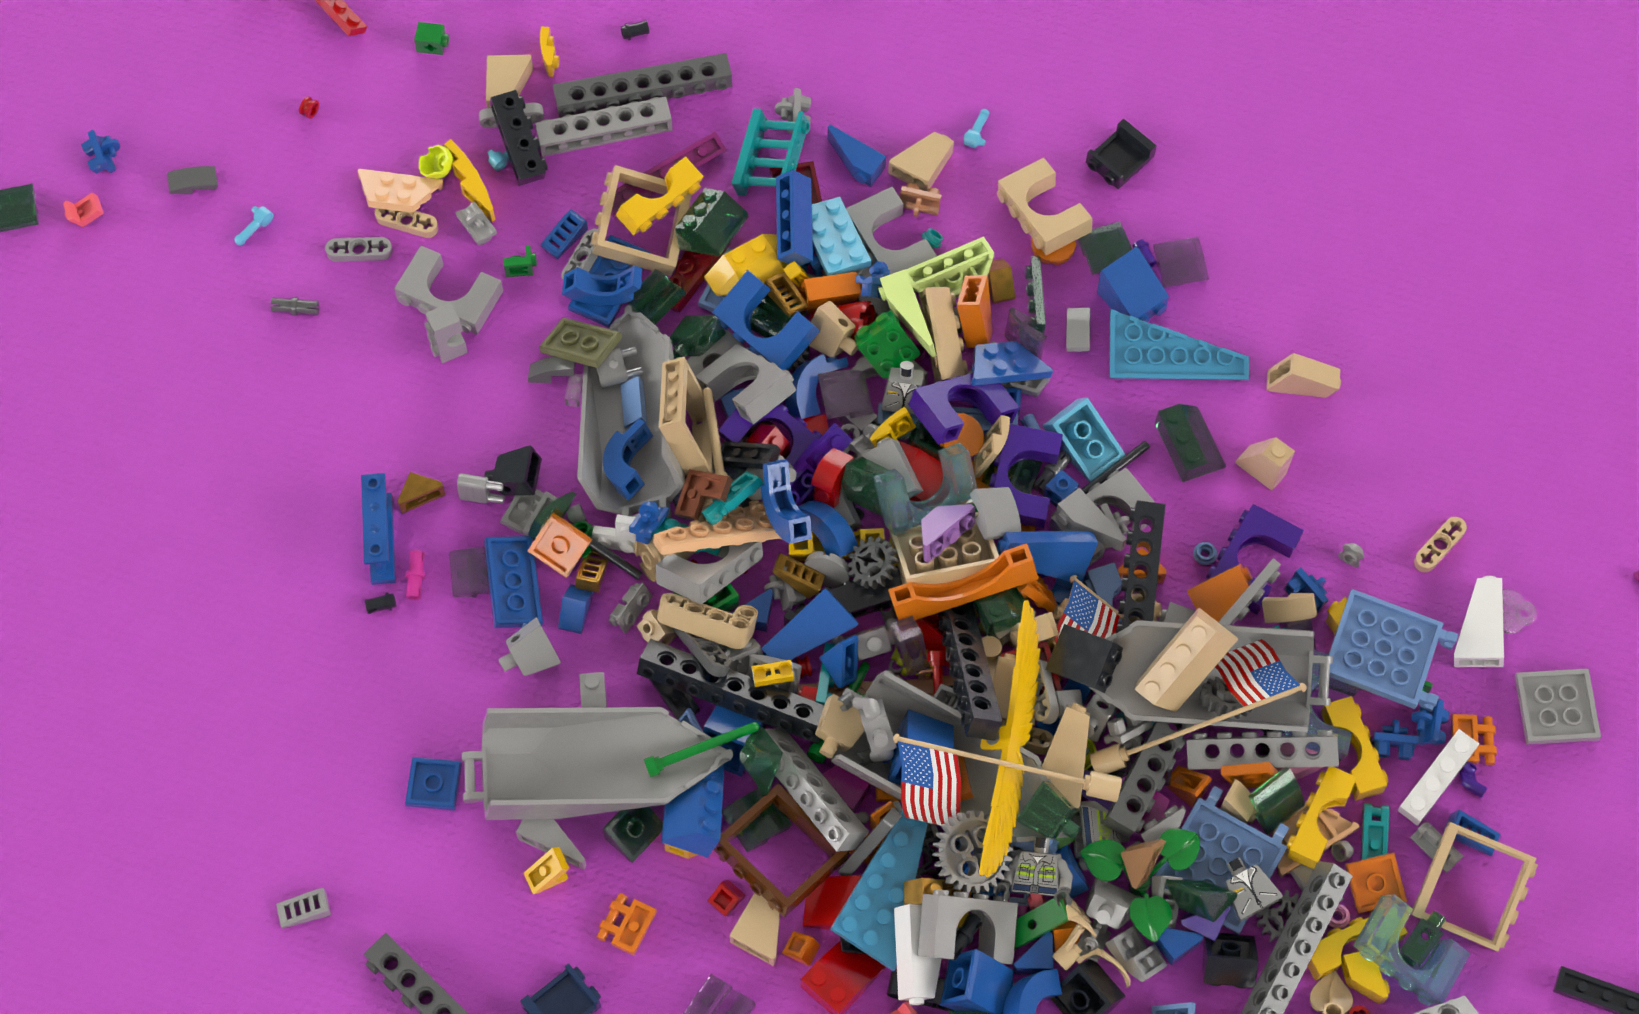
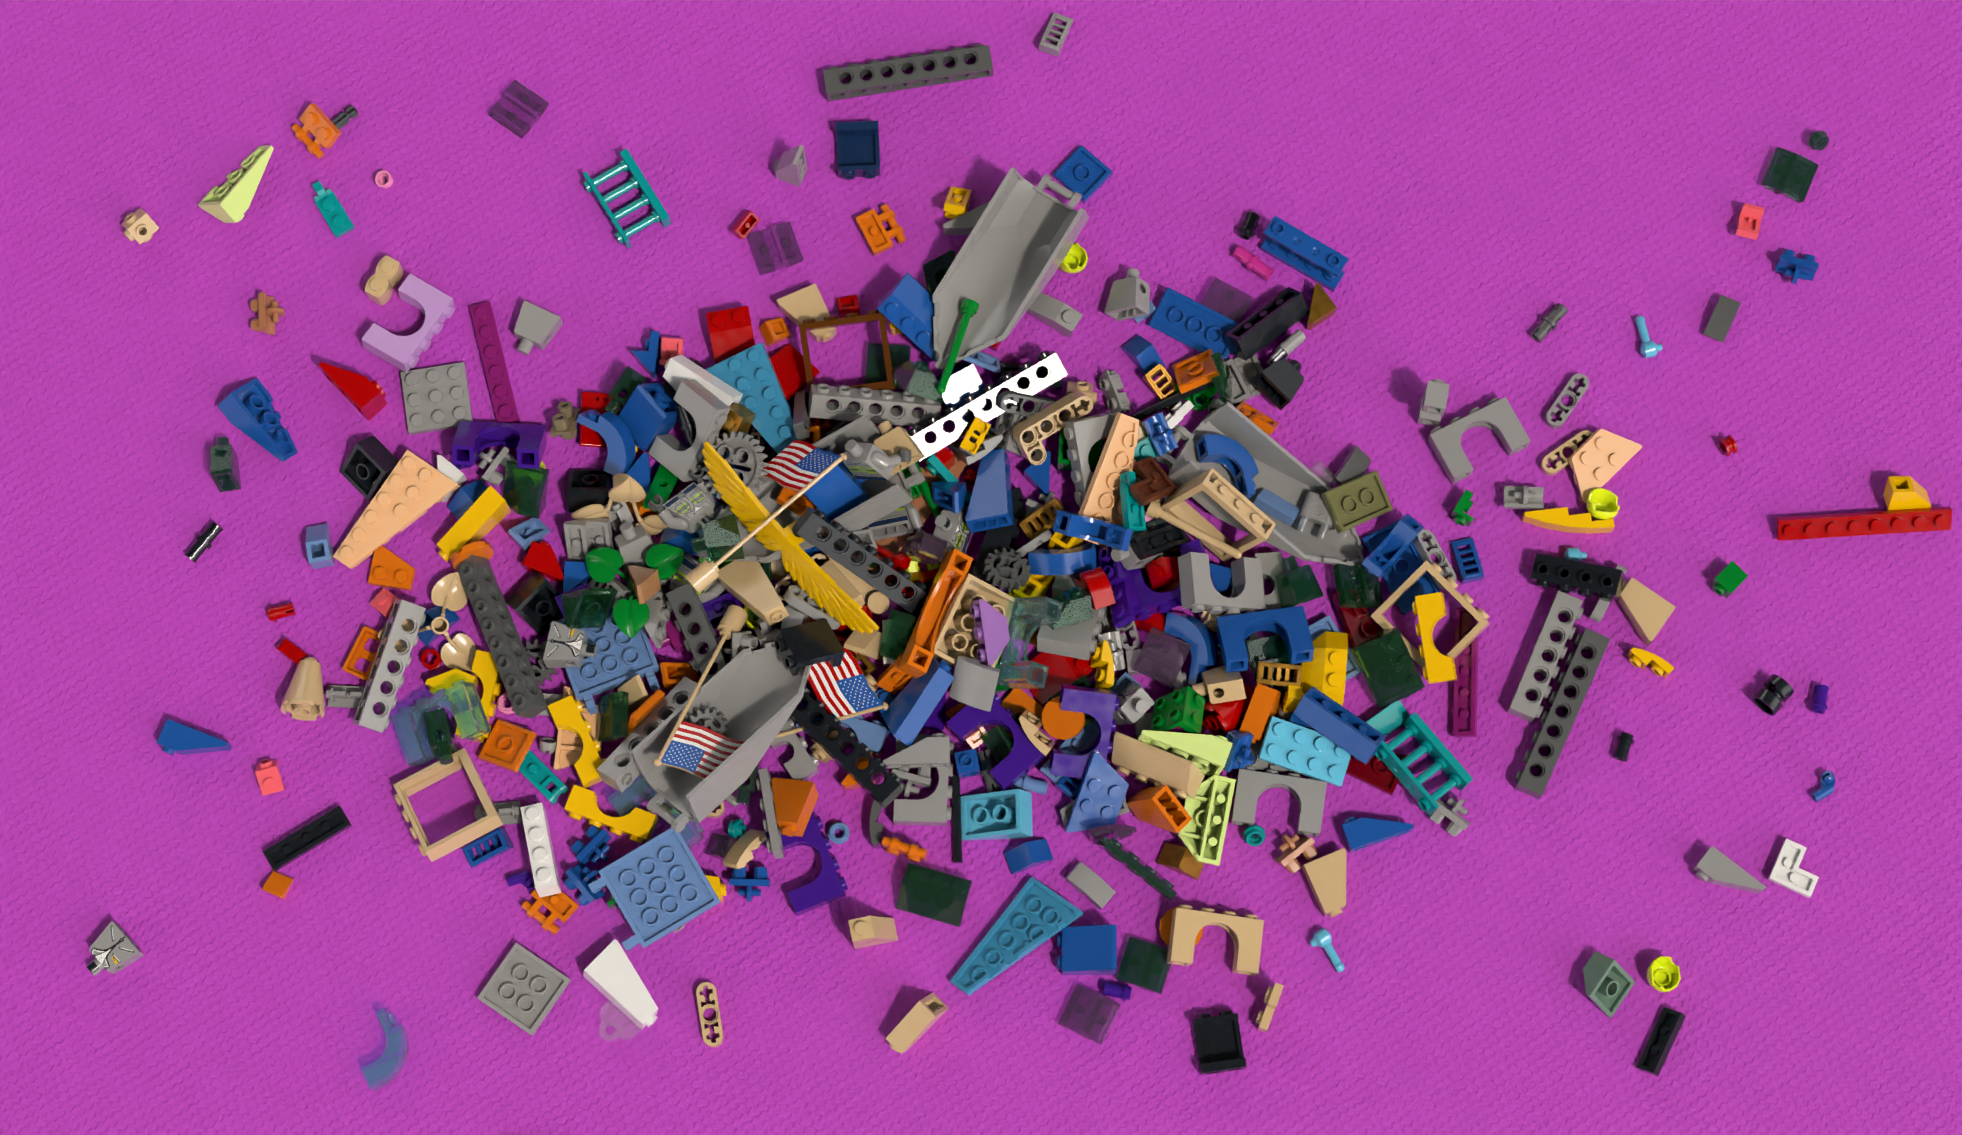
camera: 130 degrees right, 10 degrees up
tan slope [1134,608,1238,712] -> none
light grey plate [1338,543,1364,567] -> none
none -> red slope [522,541,564,584]
none -> dark grey slope [870,799,884,849]
none -> orange plate [881,836,928,863]
none -> blue slope [1004,839,1054,875]
none -> black brick [1225,287,1309,361]
none -> orange plate [1236,401,1280,435]
none -> tan plate [1255,982,1284,1033]
none -> teal slope [1366,699,1409,736]

